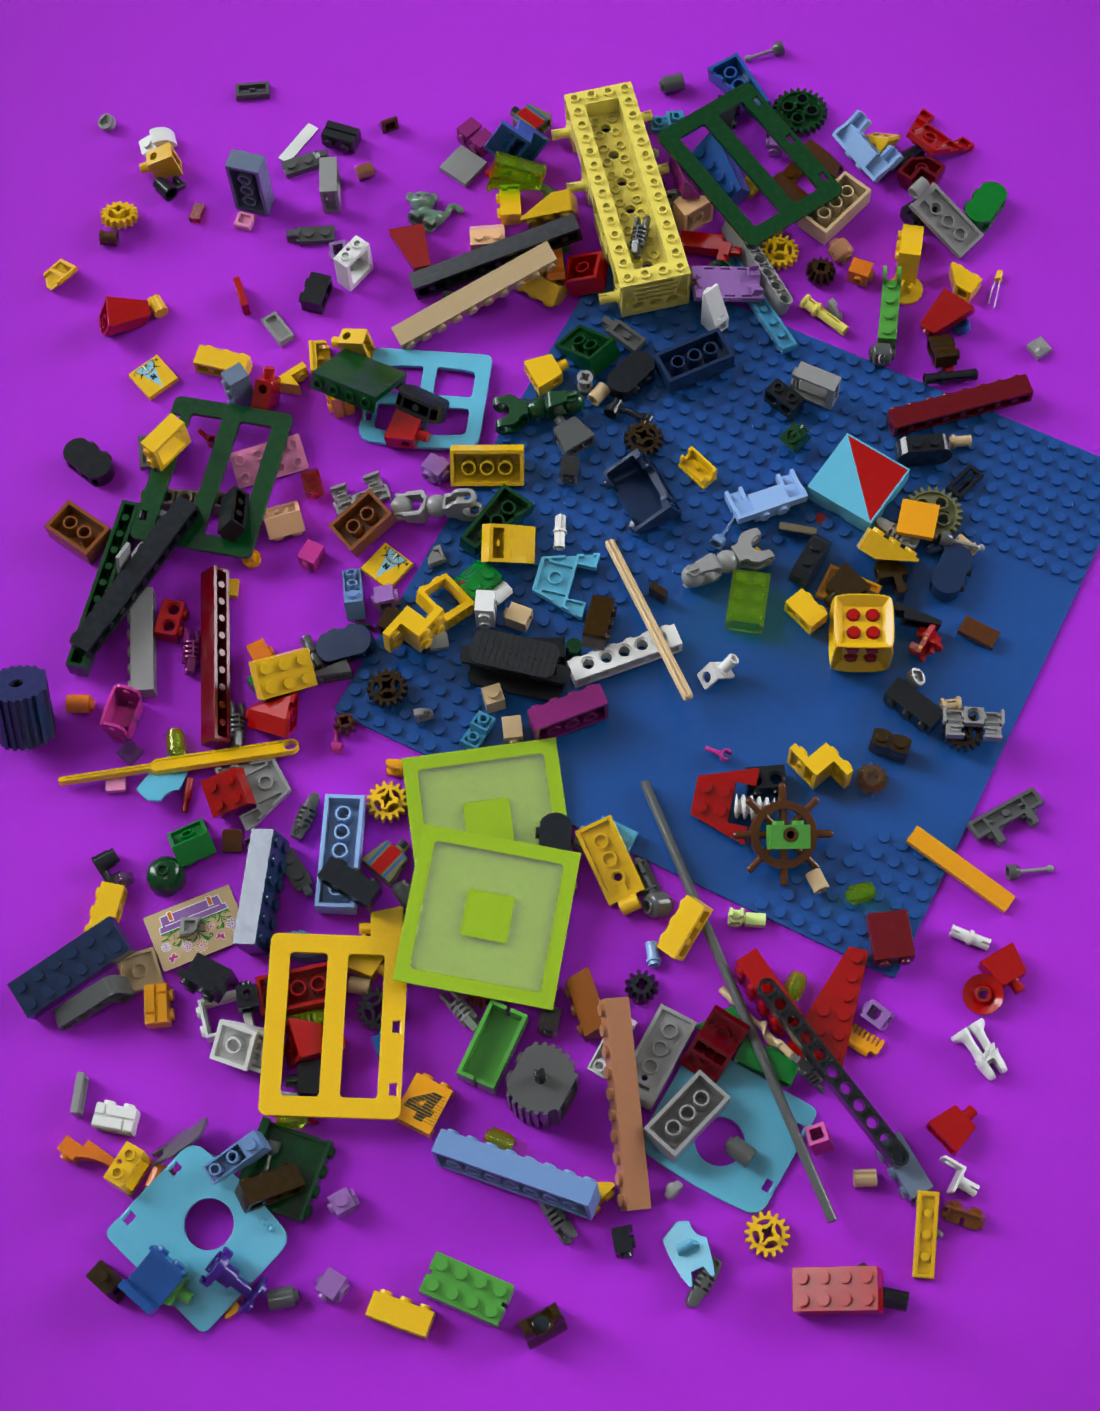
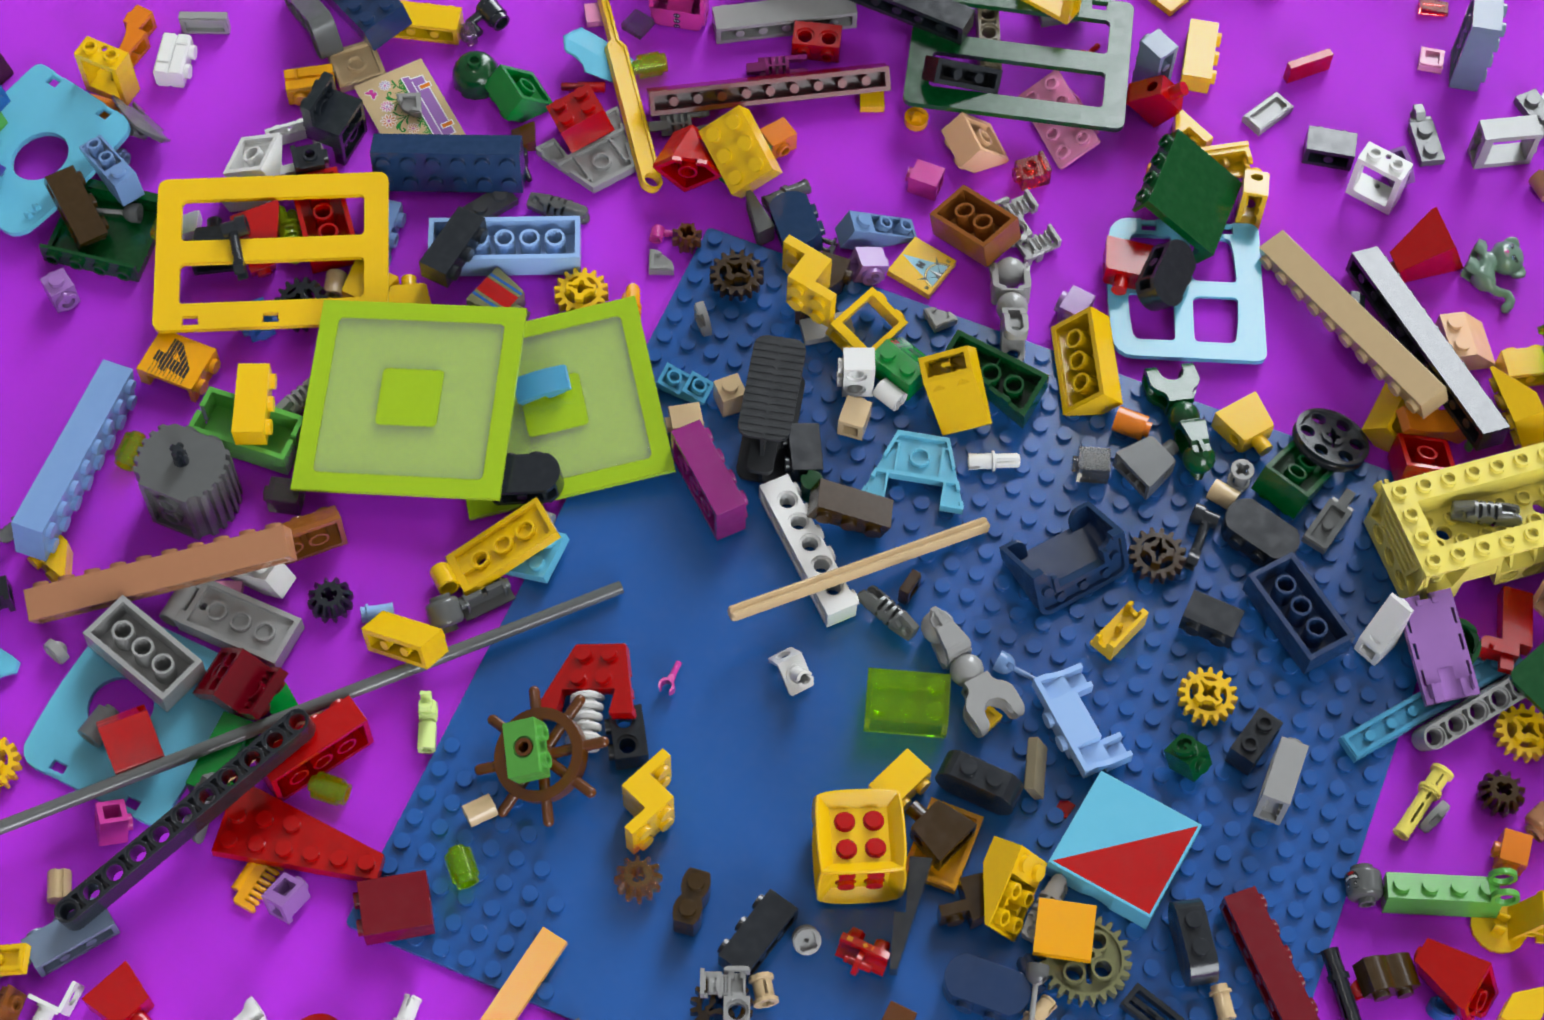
camera: 80 degrees right, 5 degrees down
none -> red piece [96,704,164,775]
none -> black brick [220,214,251,281]
none -> yellow brick [231,363,277,445]
none -> dark azure slope [516,365,572,405]
none -> light grey tile [649,249,674,275]
none -> dark grey hinge [857,585,920,641]
none -> orange brick [1111,406,1153,441]
none -> yellow gear [1176,667,1238,726]
none -> black brick [1178,590,1245,649]
none -> black wedge [1292,408,1369,472]

